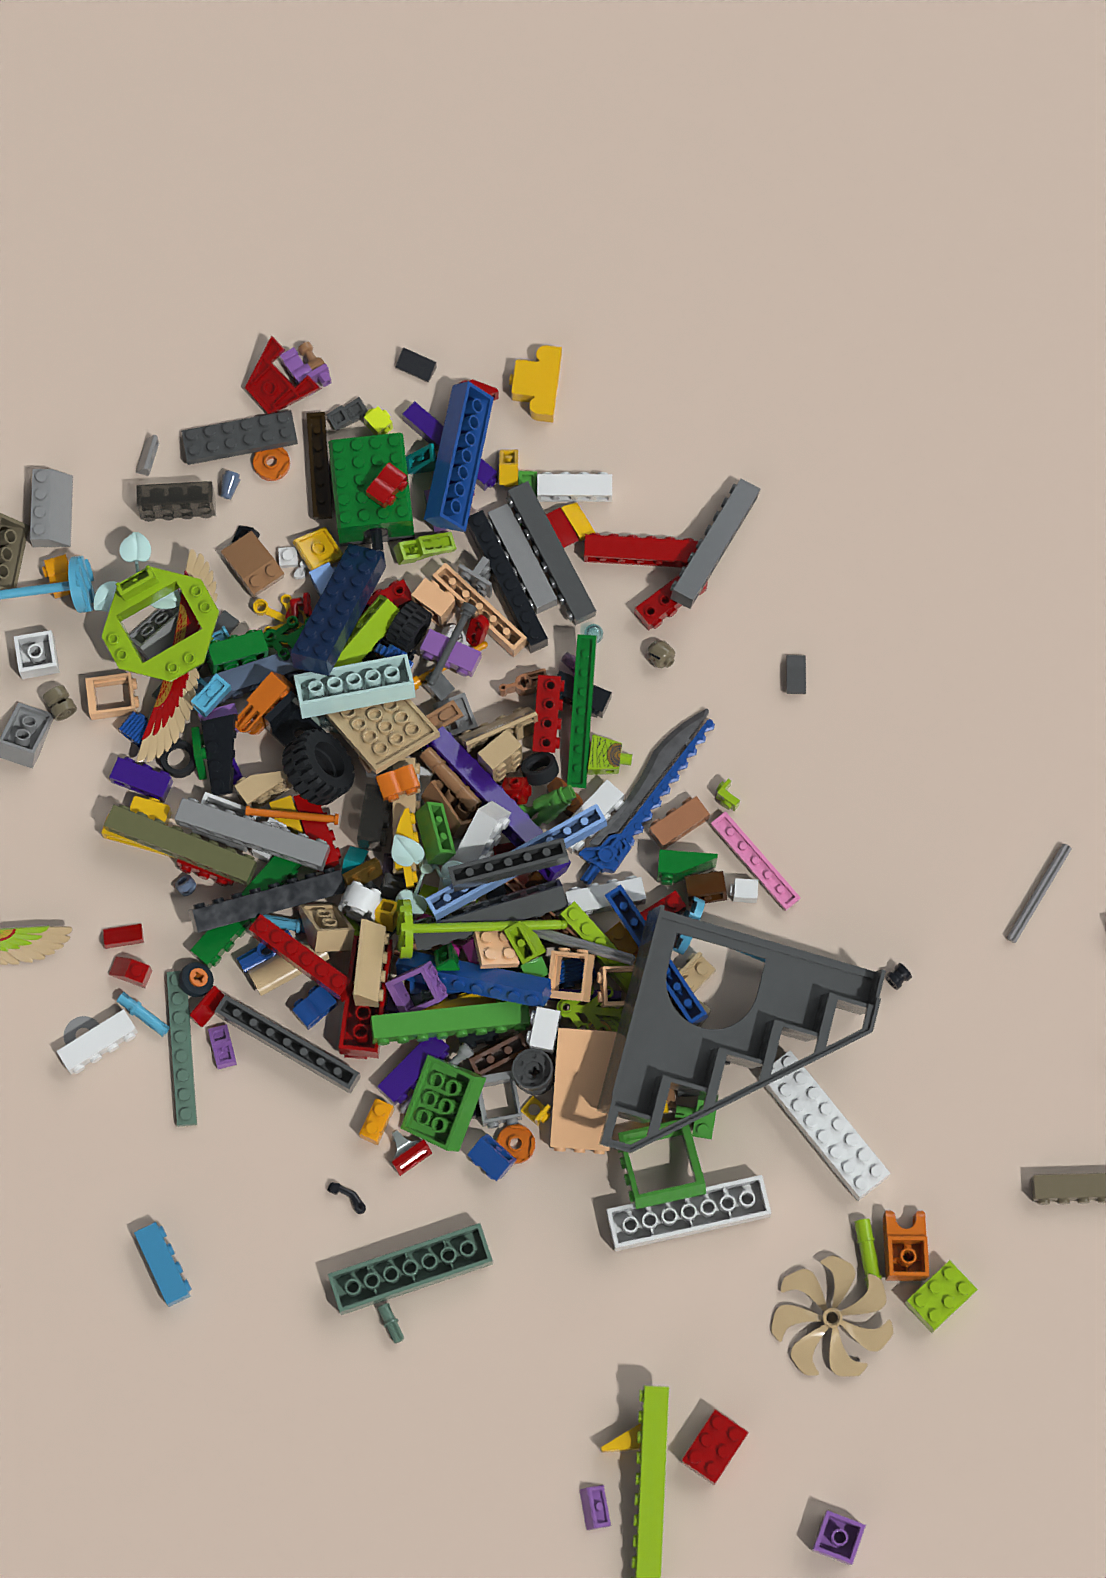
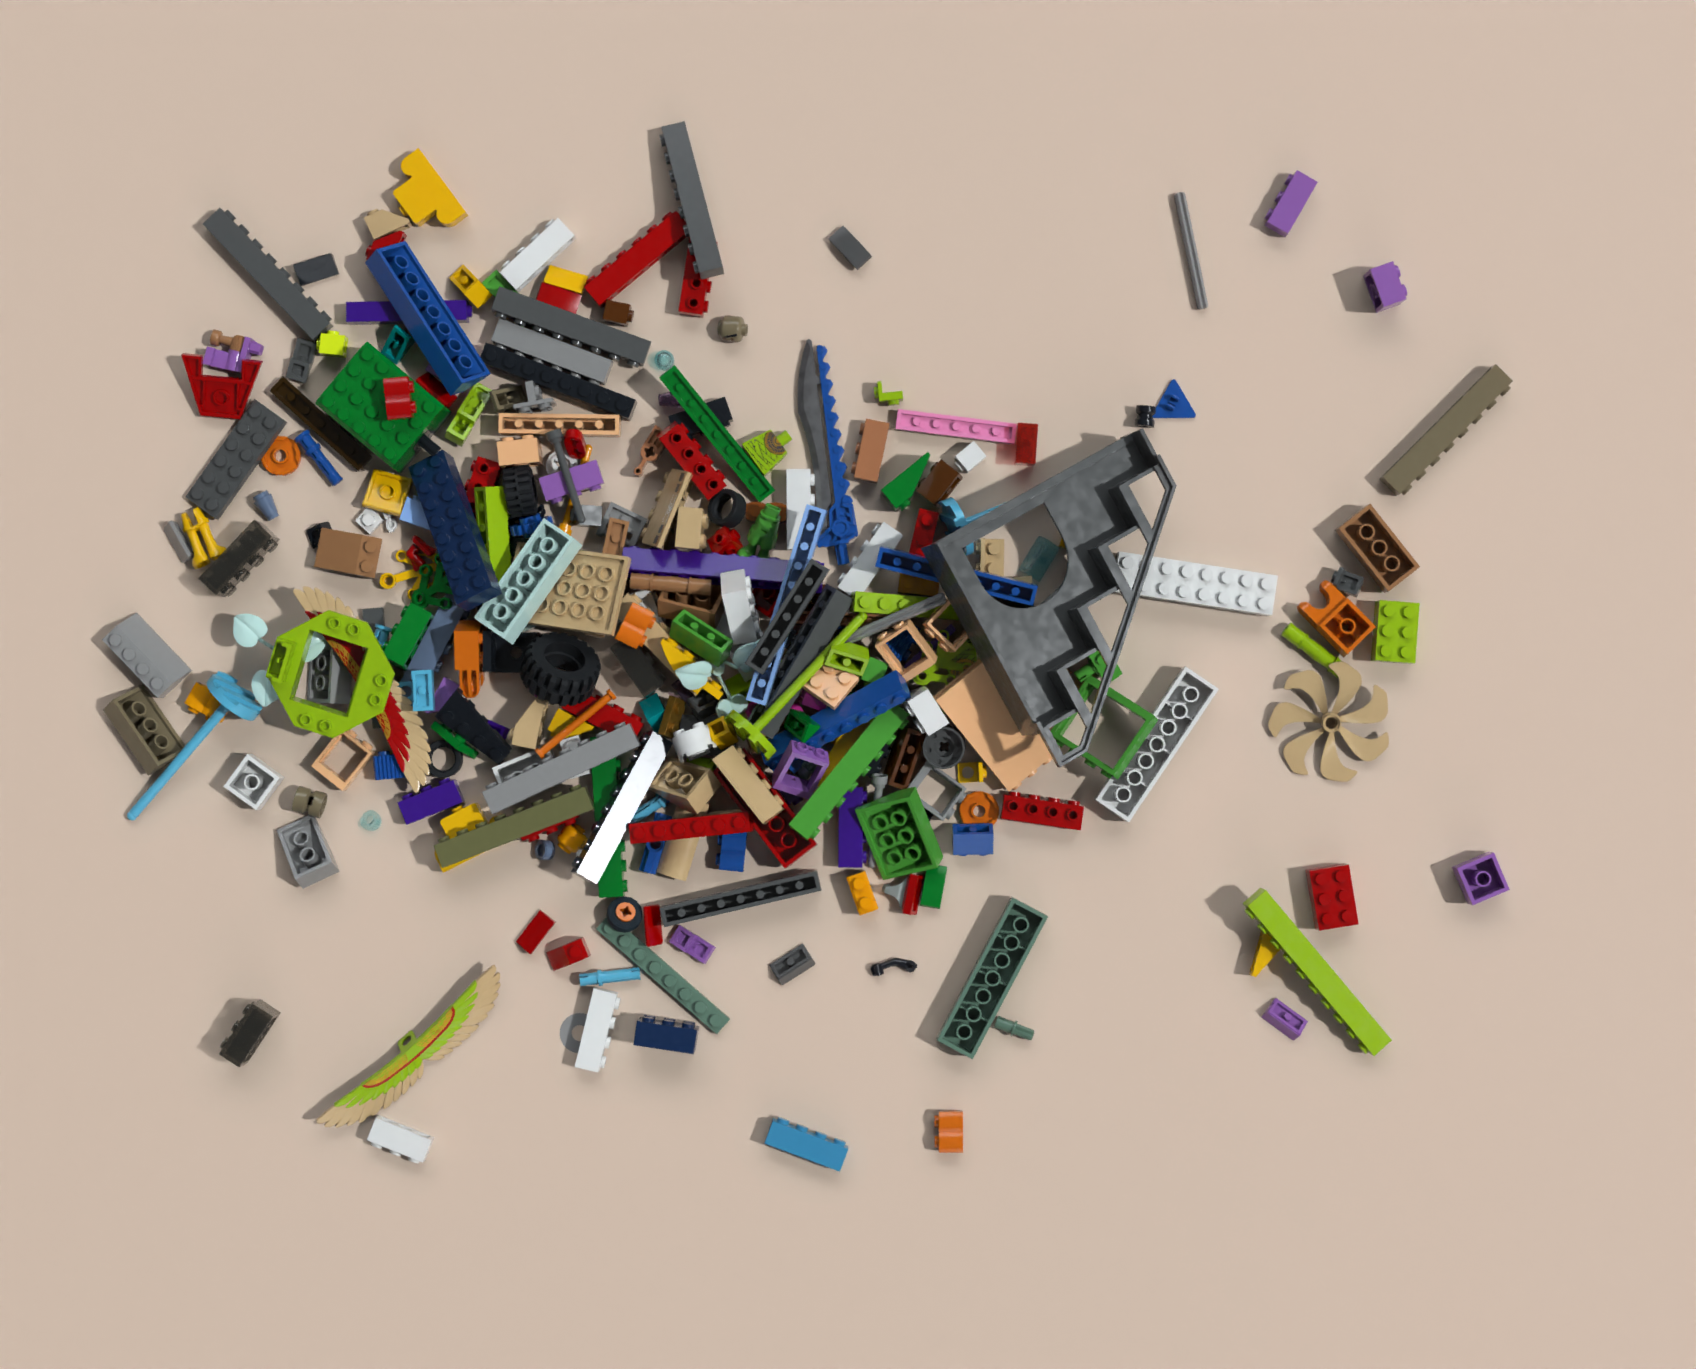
camera: 45 degrees left, 15 degrees up
none -> yellow piece [181,507,229,569]
none -> dark grey brick [203,208,333,342]
none -> blue pin [294,430,343,486]
none -> clear light blue piece [360,810,382,831]
none -> tan slope [364,209,413,240]
none -> red slope [416,372,458,408]
none -> dark tan slope [489,385,527,414]
none -> light orange head [557,824,587,854]
none -> reddish brown brick [603,300,634,327]
none -> dark blue brick [633,1014,699,1054]
none -> dark grey slope [770,944,816,985]
none -> green slope [920,865,947,909]
none -> orange brick [934,1111,963,1153]
none -> red brick [1000,791,1084,830]
none -> clear red brick [1014,423,1038,466]
none -> clear light blue slope [1019,536,1060,582]
none -> blue piece [1153,379,1196,418]
none -> dark grey bracket [1331,567,1364,598]
none -> medium nougat brick [1335,504,1420,593]

